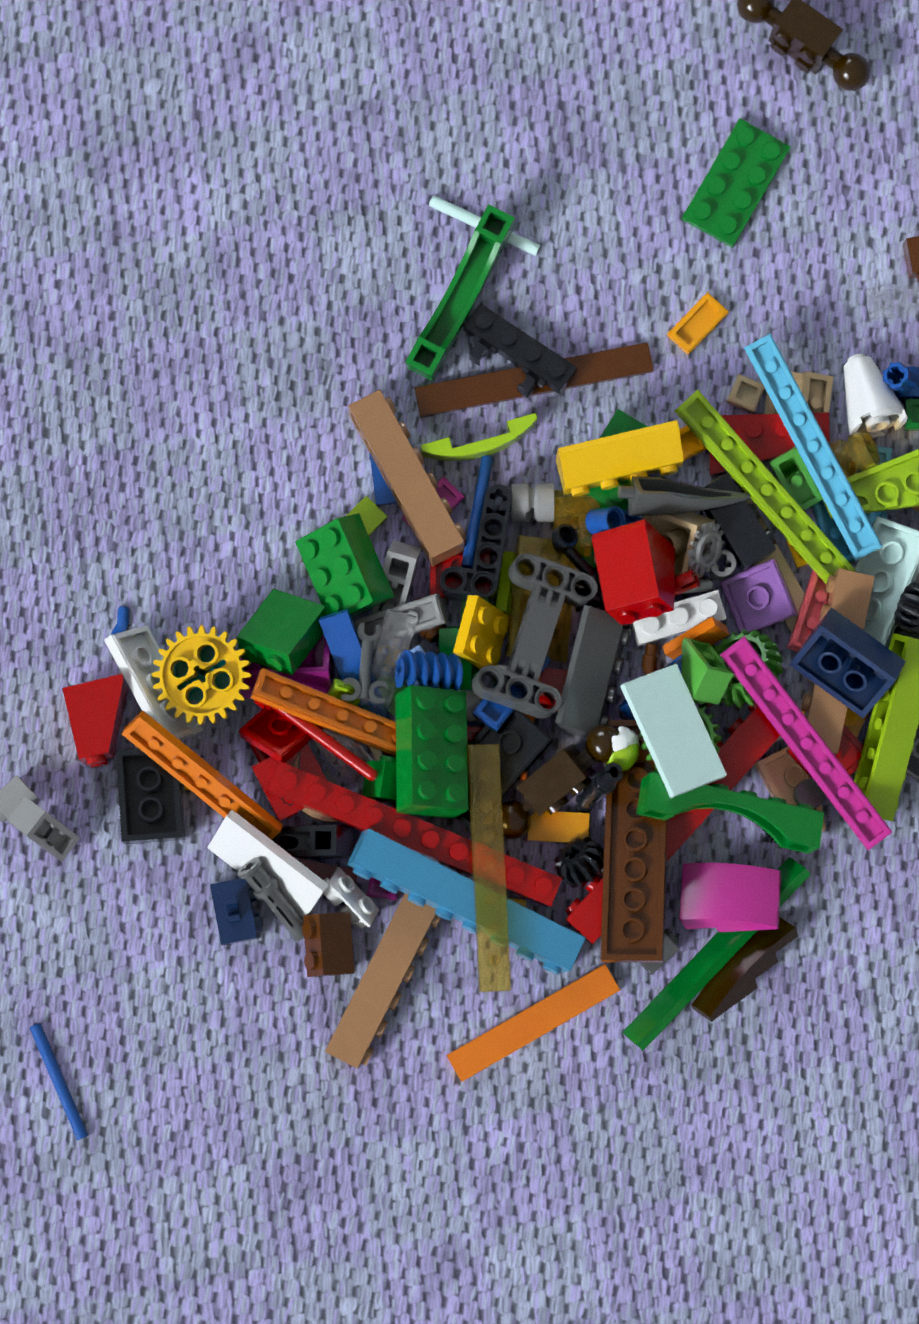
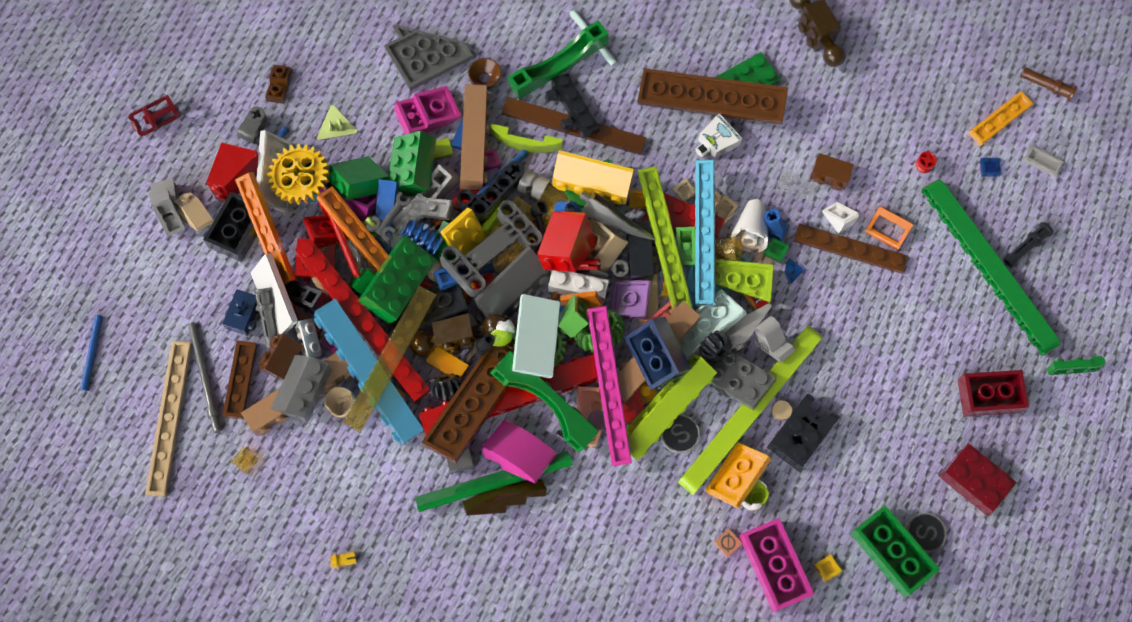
camera: 30 degrees right, 10 degrees down
orange tile [446,964,620,1082] -> none
light orange tile [667,292,729,355] -> none
light grey gear [688,522,724,575] -> none
none -> tan tile [145,341,192,497]
none -> tan slope [174,193,214,231]
none -> dark grey bar [188,322,221,433]
none -> reddish brown plate [222,340,257,420]
none -> clear yellow tile [230,446,259,475]
none -> dark grey piece [237,106,268,144]
none -> reddish brown slope [265,65,292,104]
none -> dark grey slope [271,355,332,423]
none -> yellowish green piece [317,105,357,140]
none -> tan hair [324,386,356,418]
none -> yellow pin [330,551,356,569]
none -> dark grey wing [384,25,473,91]
none -> dark pink slope [394,86,461,135]
none -> reddish brown piece [468,58,501,89]
none -> reddish brown plate [637,68,788,125]
none -> white torso [695,114,742,158]

